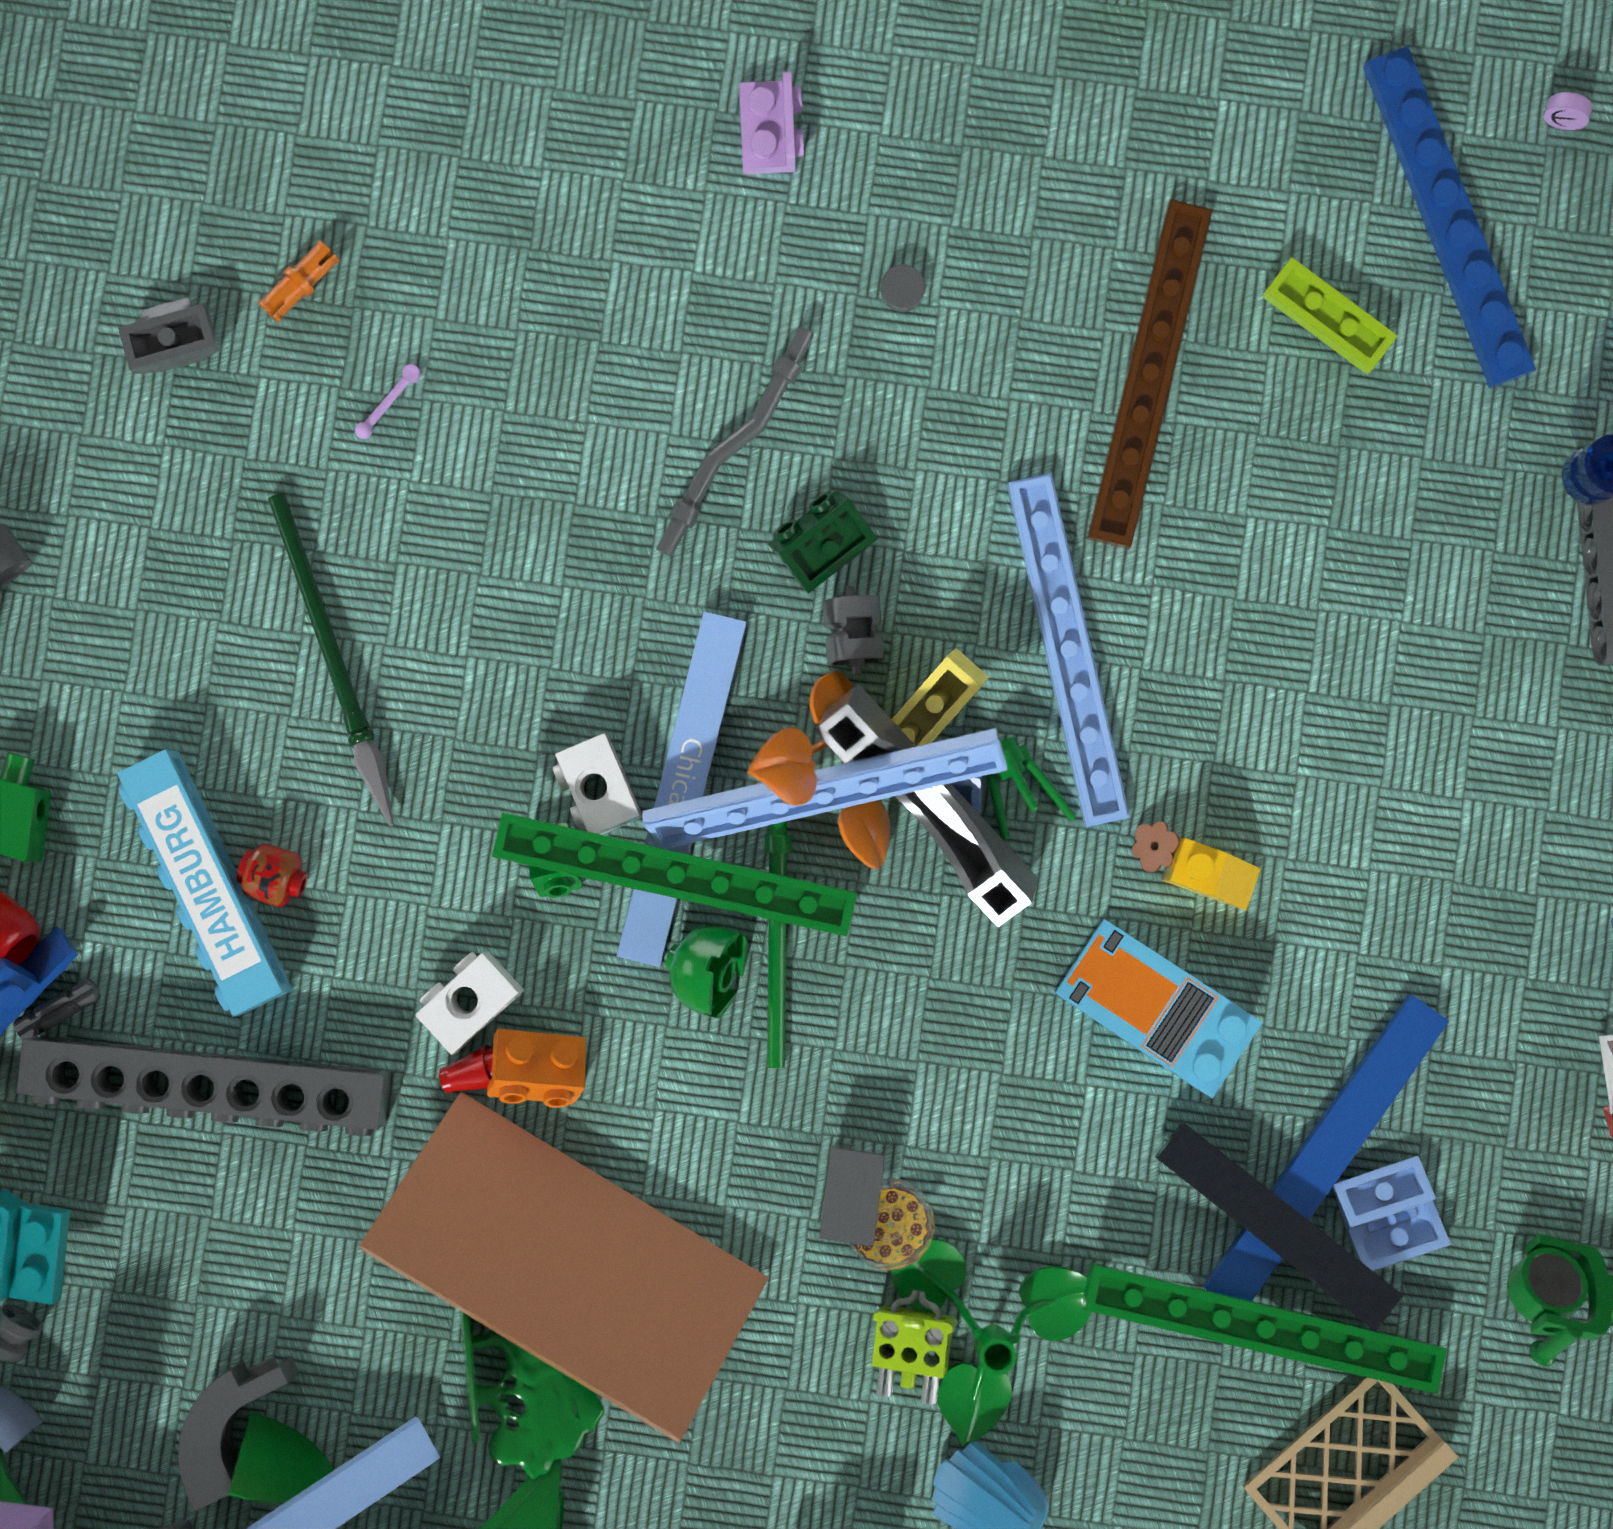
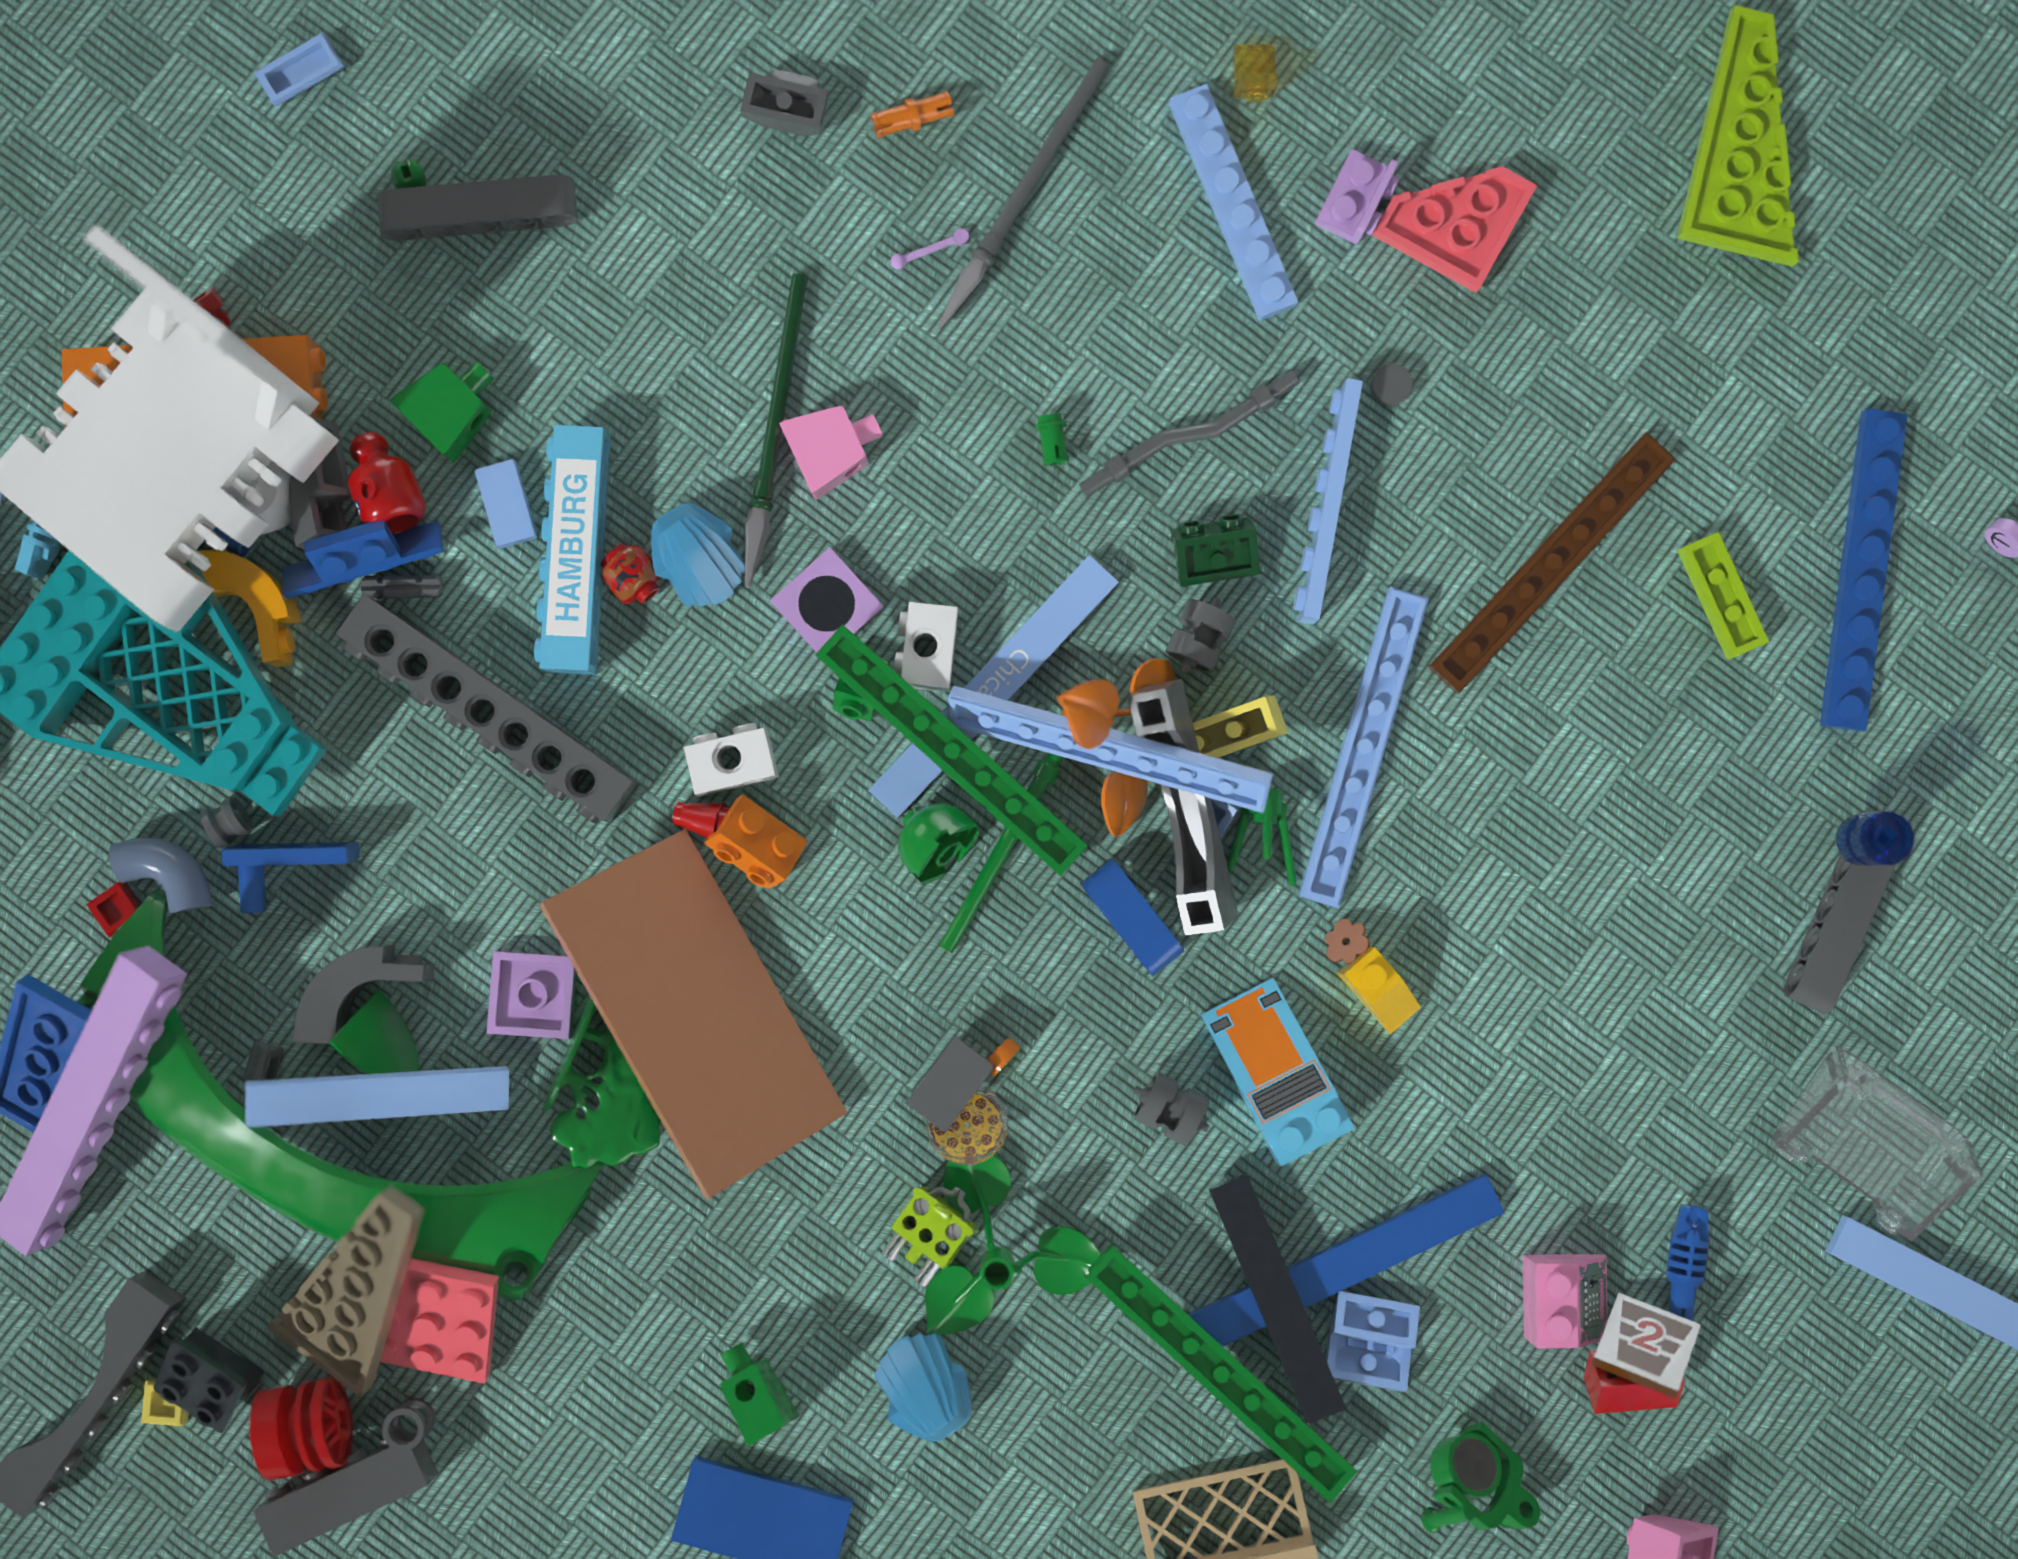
camera: 20 degrees right, 0 degrees up
none -> blue piece [222,842,359,913]
none -> light blue tile [474,459,538,549]
none -> lavender tile [487,951,577,1039]
none -> dark azure hair [651,503,745,607]
none -> tile [770,547,885,653]
none -> bright pink torso [779,406,883,500]
none -> dark grey piece [938,57,1109,329]
none -> orange tile [987,1038,1022,1078]
none -> green pin [1035,413,1069,466]
none -> blue beam [1080,858,1185,977]
none -> dark grey wheel [1133,1071,1210,1146]
none -> light blue plate [1169,84,1298,321]
none -> clear yellow bracket [1233,45,1278,102]
none -> light blue plate [1293,378,1363,625]
none -> coral plate [1372,166,1538,293]
none -> bright pink slope [1523,1254,1608,1348]

